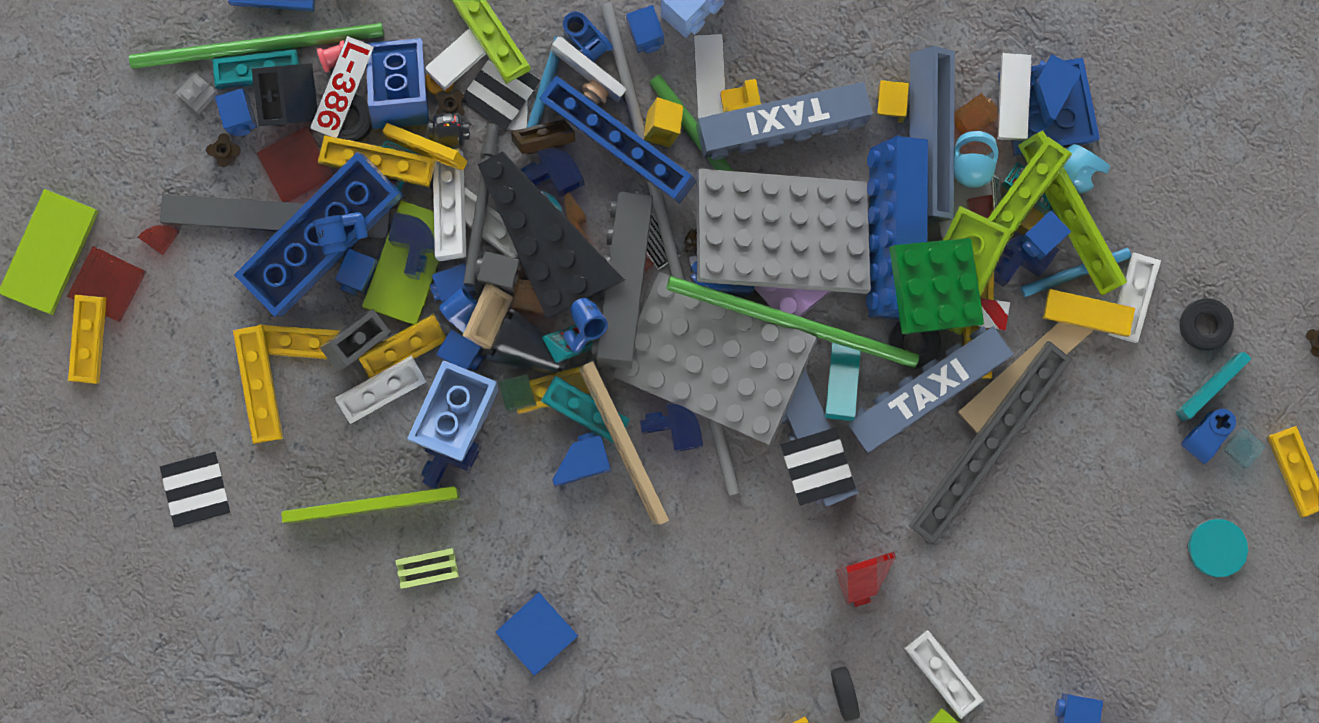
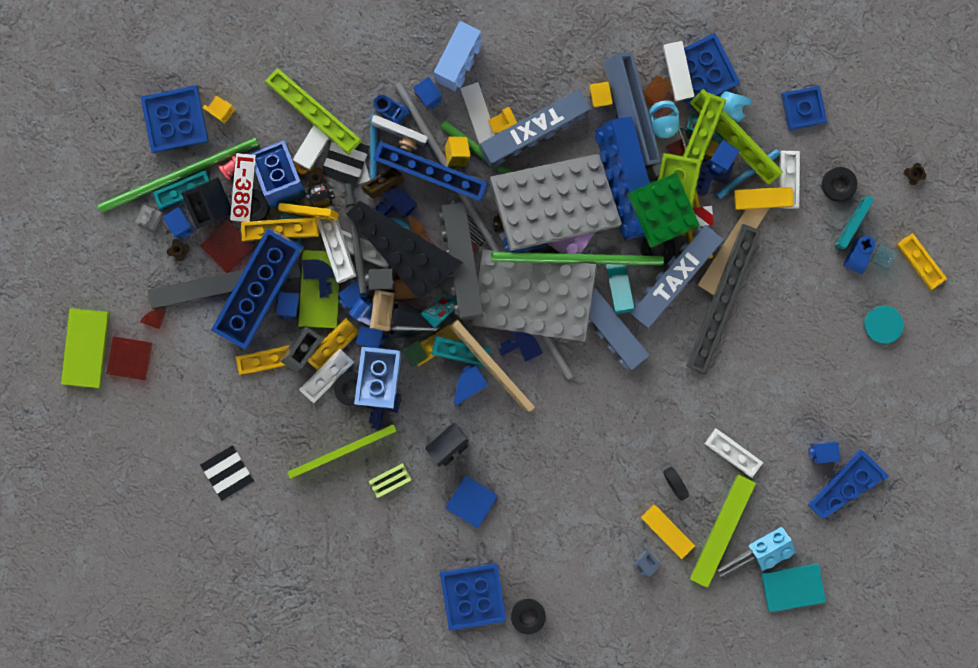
camera: 20 degrees left, 5 degrees up
yellow tile [68,295,107,384] -> none
yellow tile [233,325,283,444] -> none
blue piece [313,212,368,255] -> none
blue piece [563,298,608,353] -> none
black sticker [780,427,856,506] -> none
red wedge [835,552,896,607] -> none
blue slope [1033,54,1082,127] -> none
none -> black tyre [334,372,358,406]
none -> black slope [425,422,470,467]
none -> blue tile [781,85,827,131]

